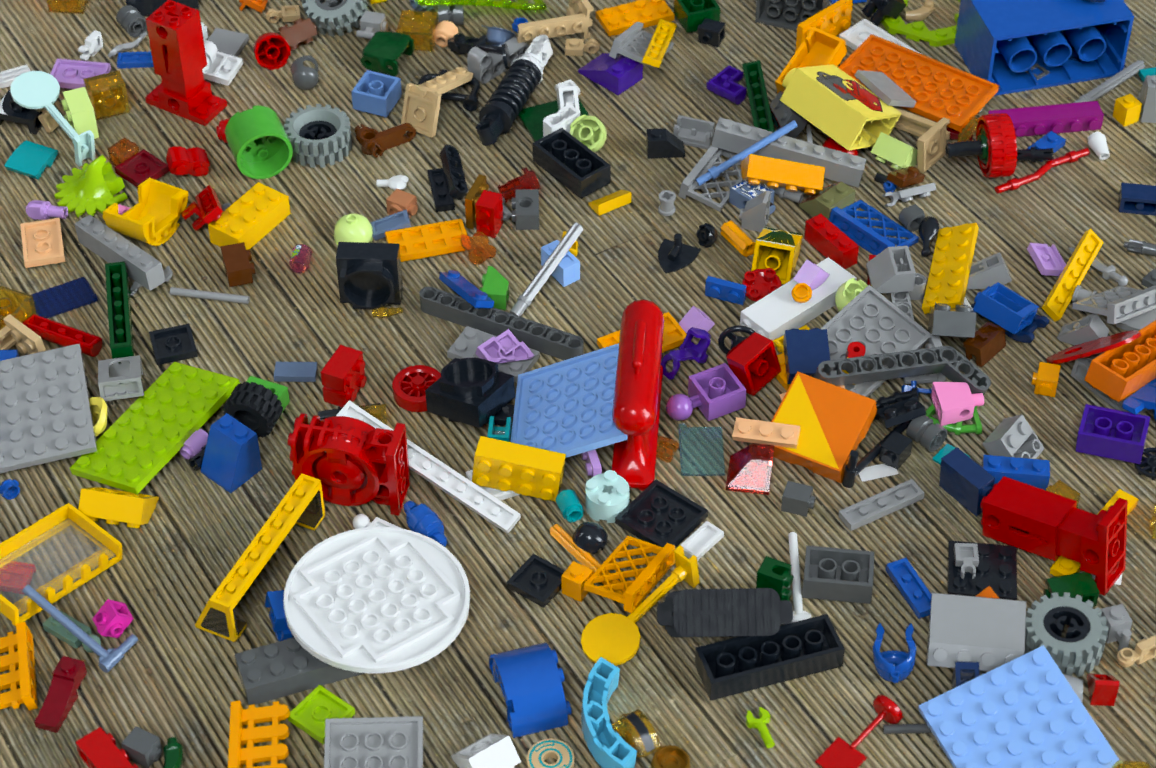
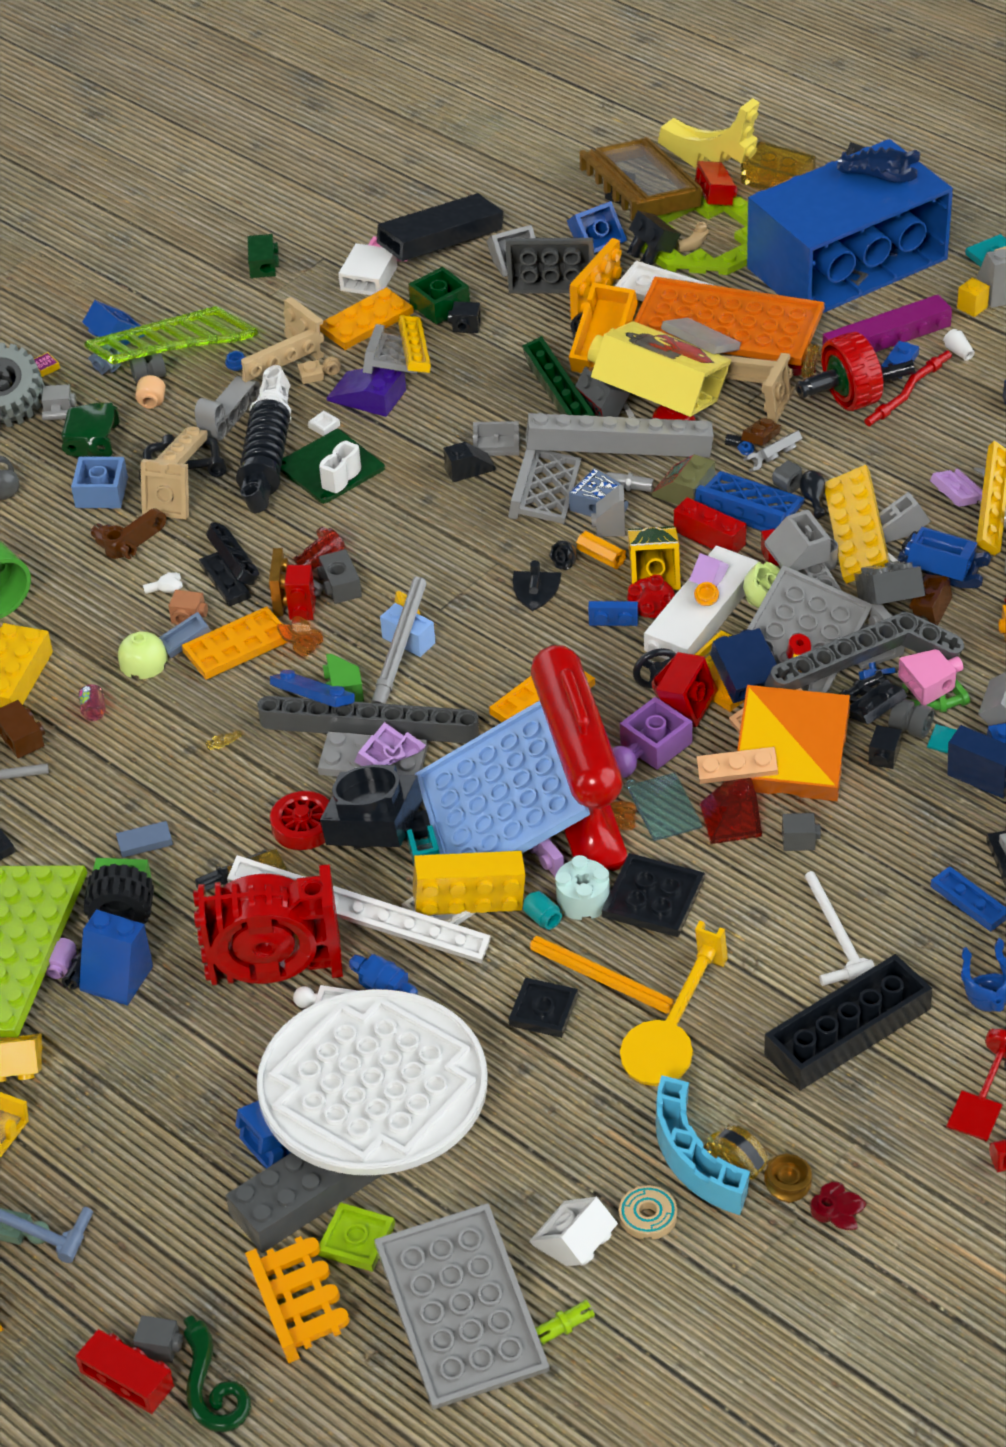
camera: 15 degrees left, 0 degrees up
dark red slope [34,656,87,733] -> none
dark pink brick [92,599,134,638] -> none
yellow window [195,473,325,642] -> none
light grey wheel [284,104,352,168] -> none
red piece [321,345,367,407] -> none
black container [336,242,403,309] -> none
clear yellow brick [397,10,438,51] -> none
black piece [448,33,511,70] -> none
sand blue piece [481,25,516,46] -> none
blue cylinder [489,642,572,738] -> none
black brick [532,128,611,199] -> none
white slope [556,86,580,111] -> none
light orange brick [561,561,593,602] -> none
yellowish green cylinder [570,115,607,152] -> none
black hair [572,522,608,554] -> none
light orange fence [584,536,675,613] -> none
yellow slope [589,190,632,216] -> none
black piece [657,588,793,637] -> none
light grey bush [658,190,676,216] -> none
dark purple piece [661,327,711,379] -> none
lavender brick [678,306,715,337] -> none
white tile [681,521,724,561] -> none
medium blue bar [695,120,798,186] -> none
dark purple brick [706,65,747,105] -> none
light orange slope [741,154,825,195] -> none
lime bar [746,707,775,749] -> none
dark green brick [756,556,793,601] -> none
dark grey brick [802,545,875,604] -> none
light grey plate [838,479,925,531] -> none
black bar [842,420,912,488] -> none
white sticker [859,463,898,482] -> none
yellowish green slope [871,132,918,170] -> none
light grey axle [1072,60,1145,103] -> none

